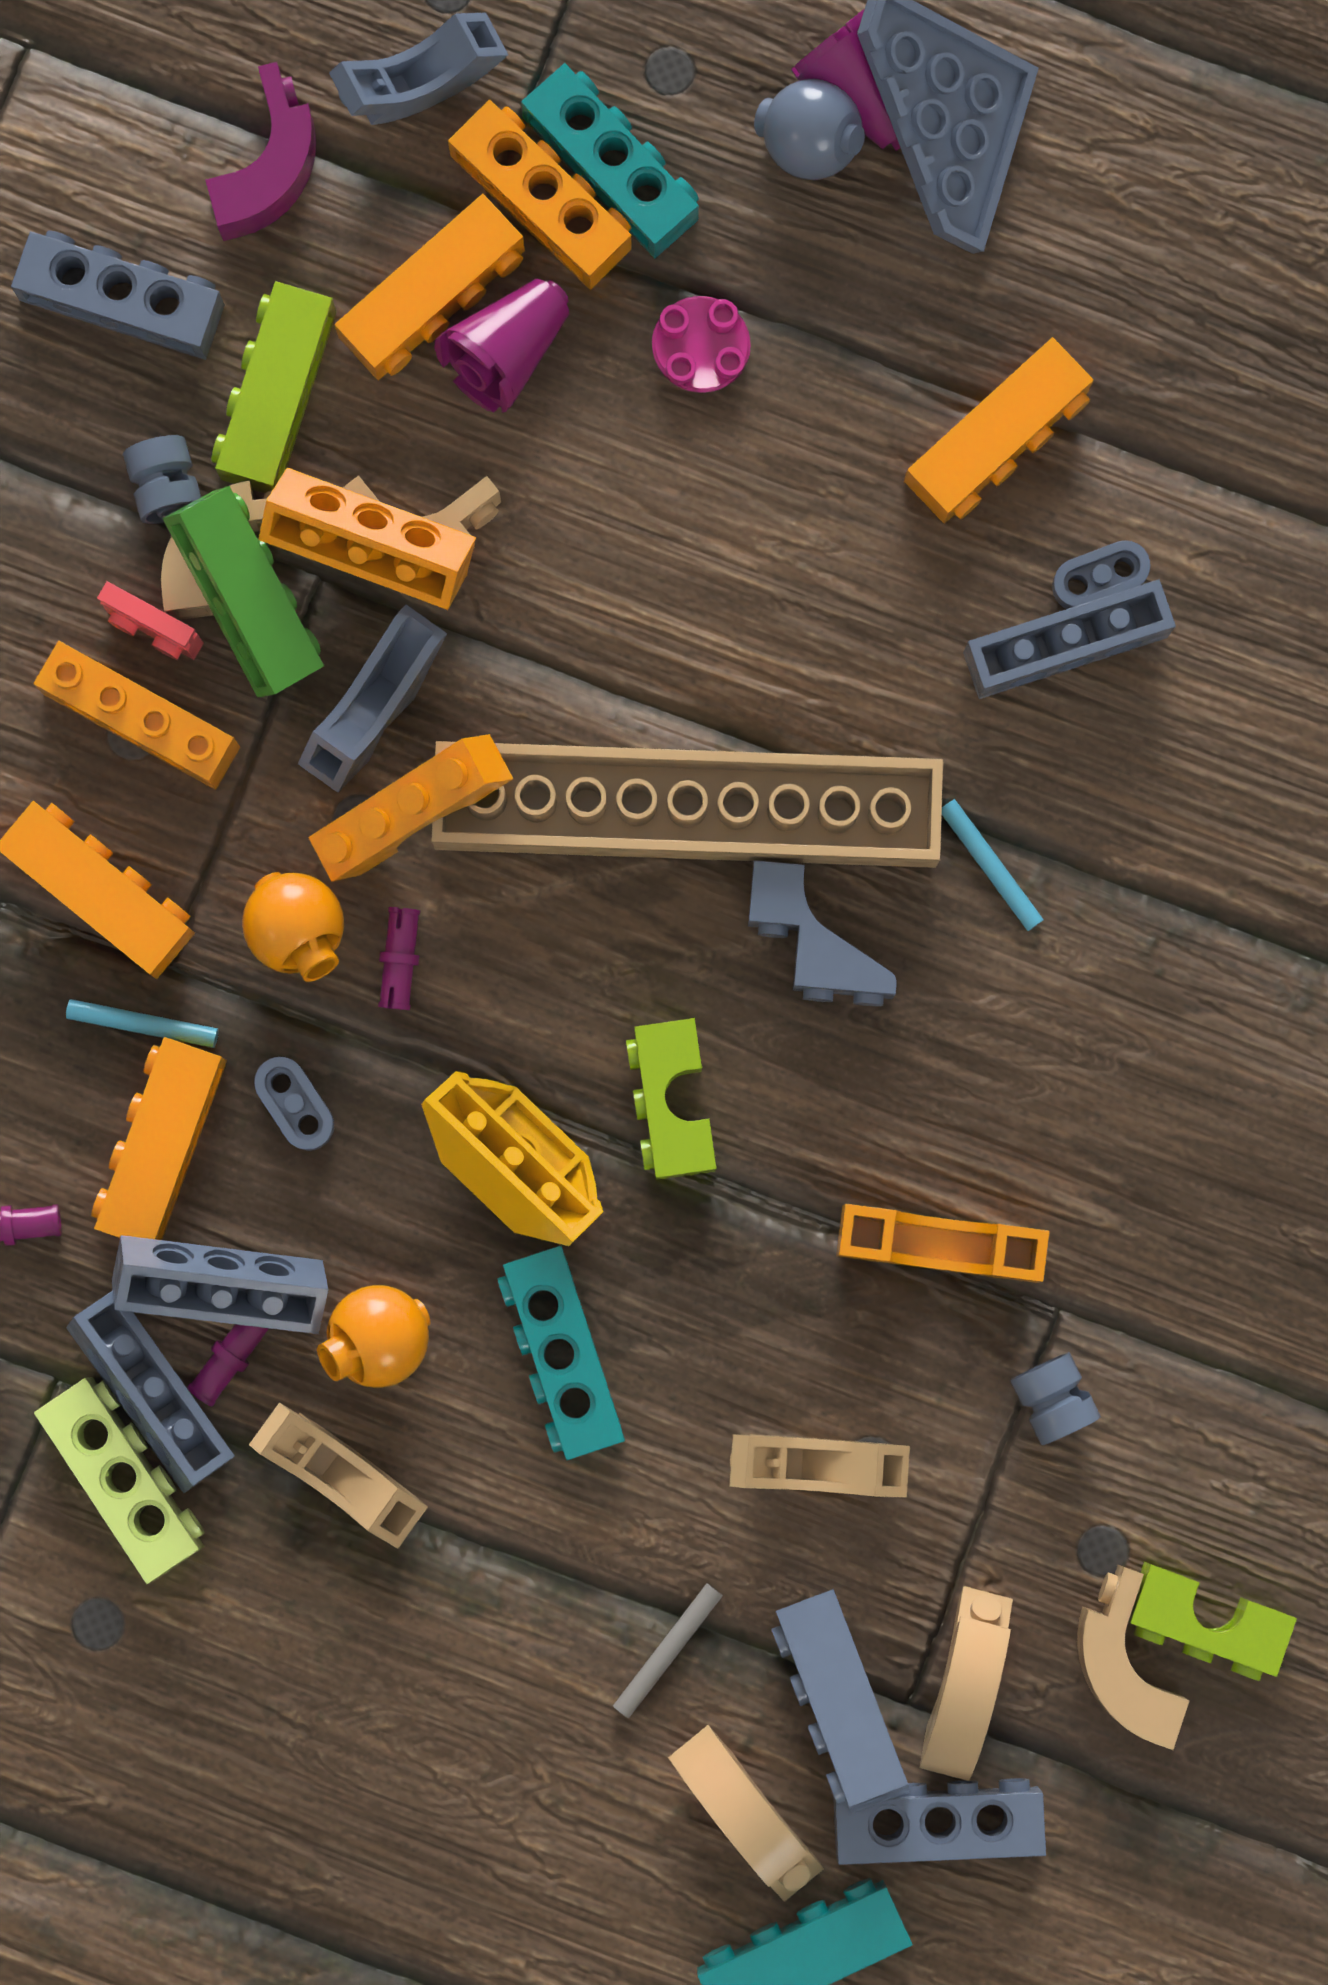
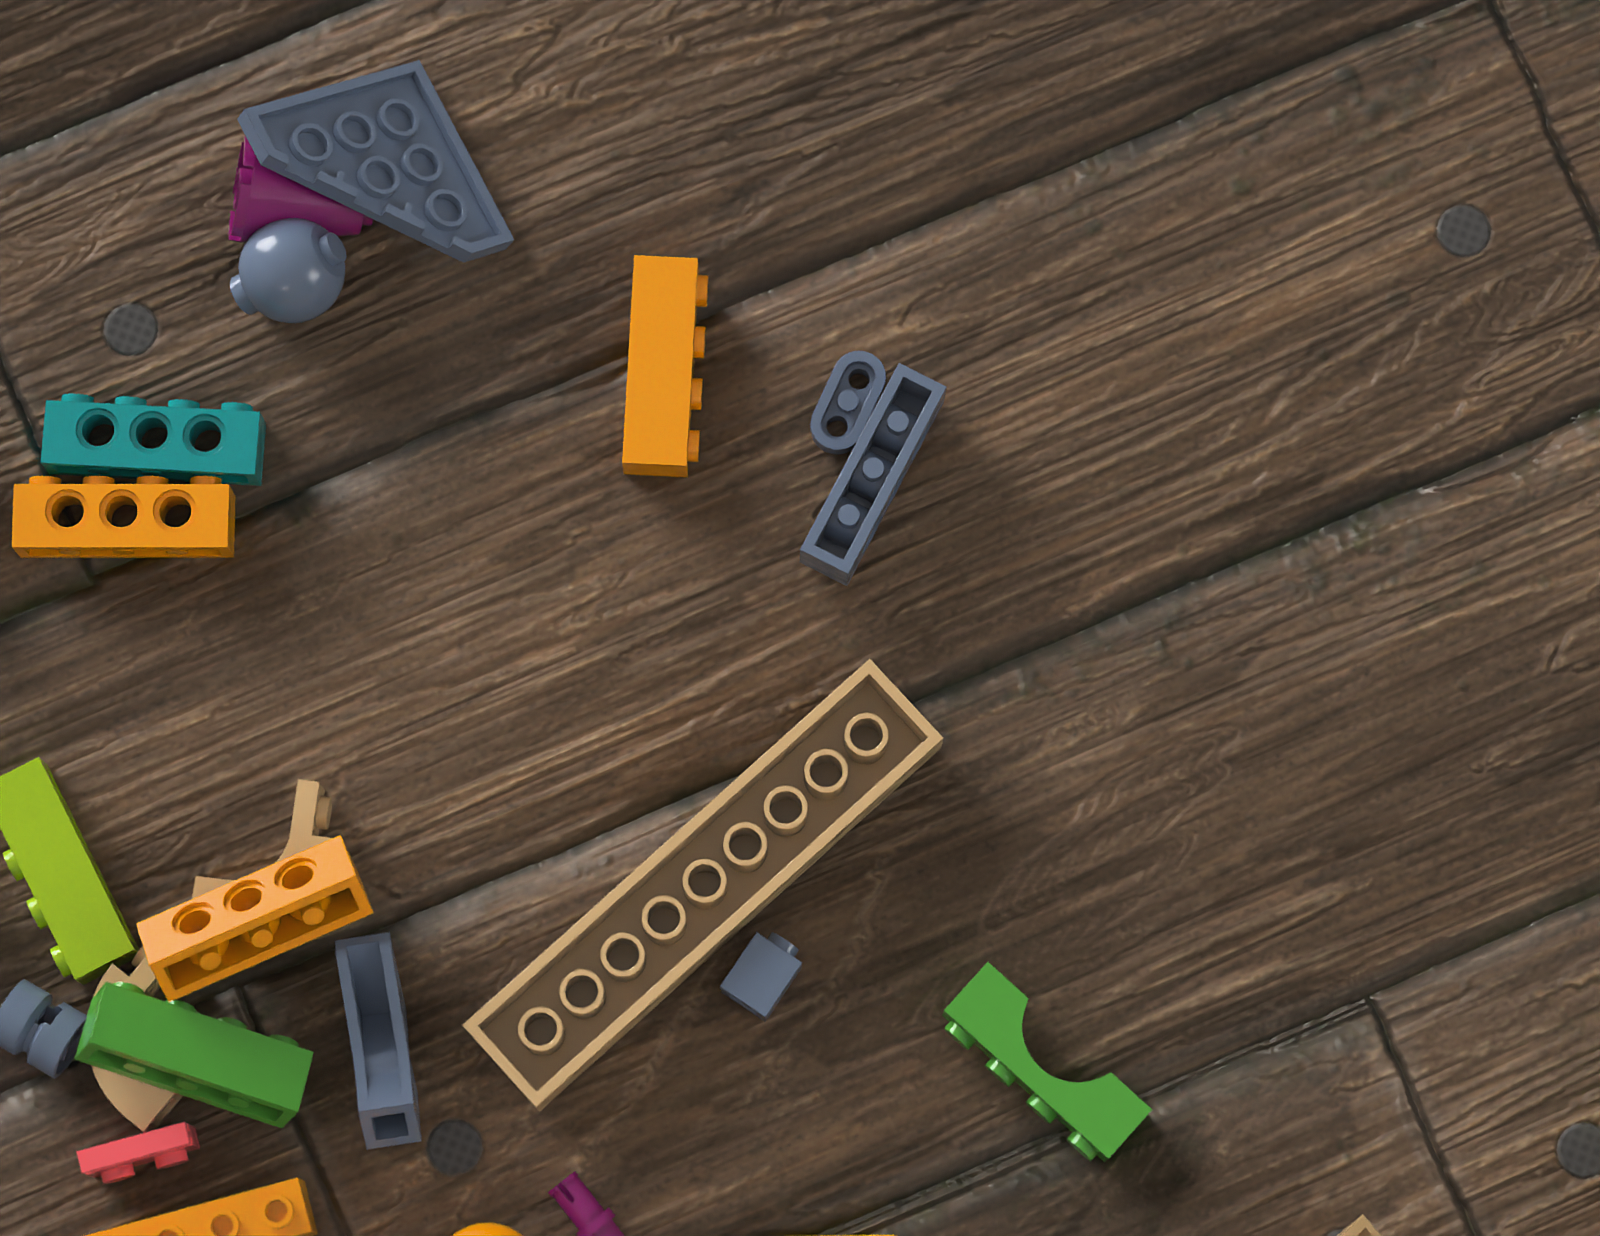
camera: 45 degrees left, 5 degrees down
light orange arch [308,734,513,882] -> none
light orange brick [334,194,525,381] -> none
magenta cone [434,279,569,413] -> none
lime arch [626,1018,717,1180] -> none
dark pink dish [652,296,751,393] -> none
sand blue arch [748,861,897,1006] -> none
light orange arch [836,1204,1049,1283] -> none
medium azure bar [942,799,1044,931] -> none
sand blue wheel [1010,1352,1101,1445] -> none
none -> sand blue brick [720,932,802,1022]
none -> bright green arch [942,962,1152,1162]

